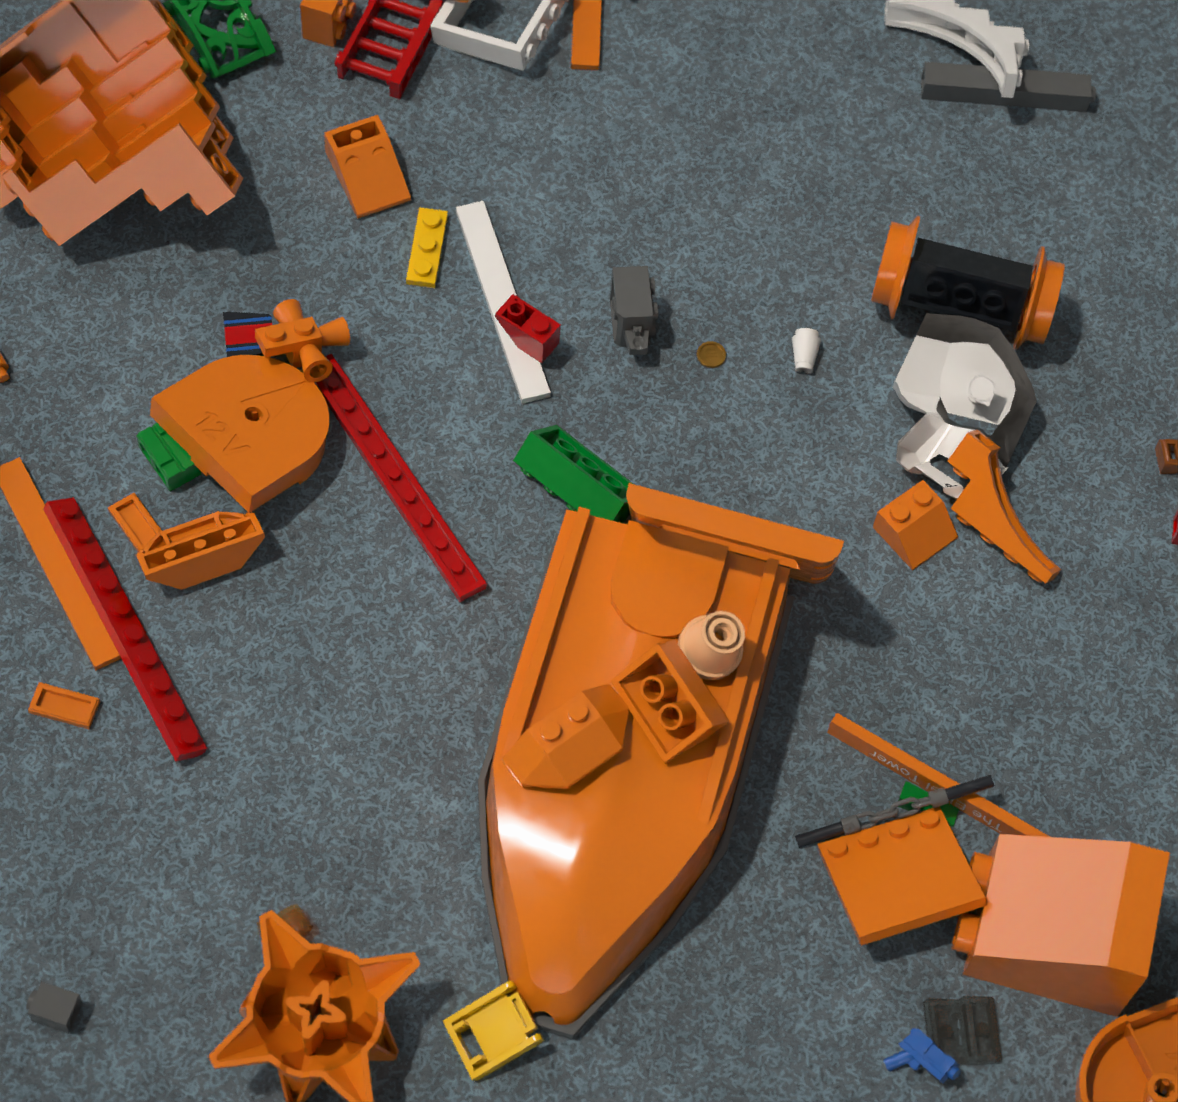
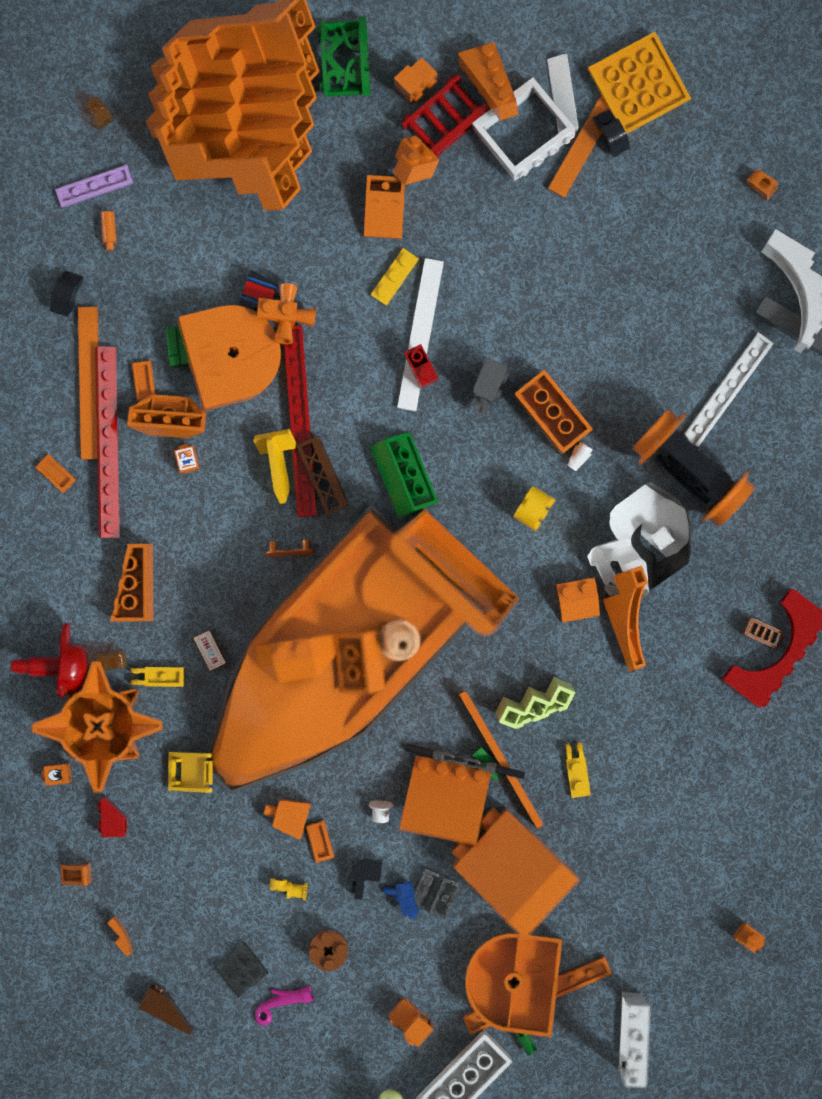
camera: 35 degrees right, 25 degrees up
pearl gold piece [697,341,726,368] -> none
none -> red piece [10,623,90,698]
none -> orange wedge [110,544,154,622]
none -> yellow hinge [130,667,184,687]
none -> brick [174,444,200,474]
none -> white tile [193,629,227,672]
none -> yellow piece [253,429,297,504]
none -> orange torso [264,799,311,840]
none -> orange piece [265,539,313,557]
none -> reddish brown fence [296,436,350,515]
none -> orange tile [305,820,334,863]
none -> black brick [349,859,382,899]
none -> white piece [369,800,394,823]
none -> orange brick [393,135,440,185]
none -> yellowish green brick [495,677,575,729]
none -> orange brick [513,369,593,455]
none -> yellow brick [513,486,556,532]
none -> yellow hinge [565,742,591,798]
none -> white tile [684,332,774,447]

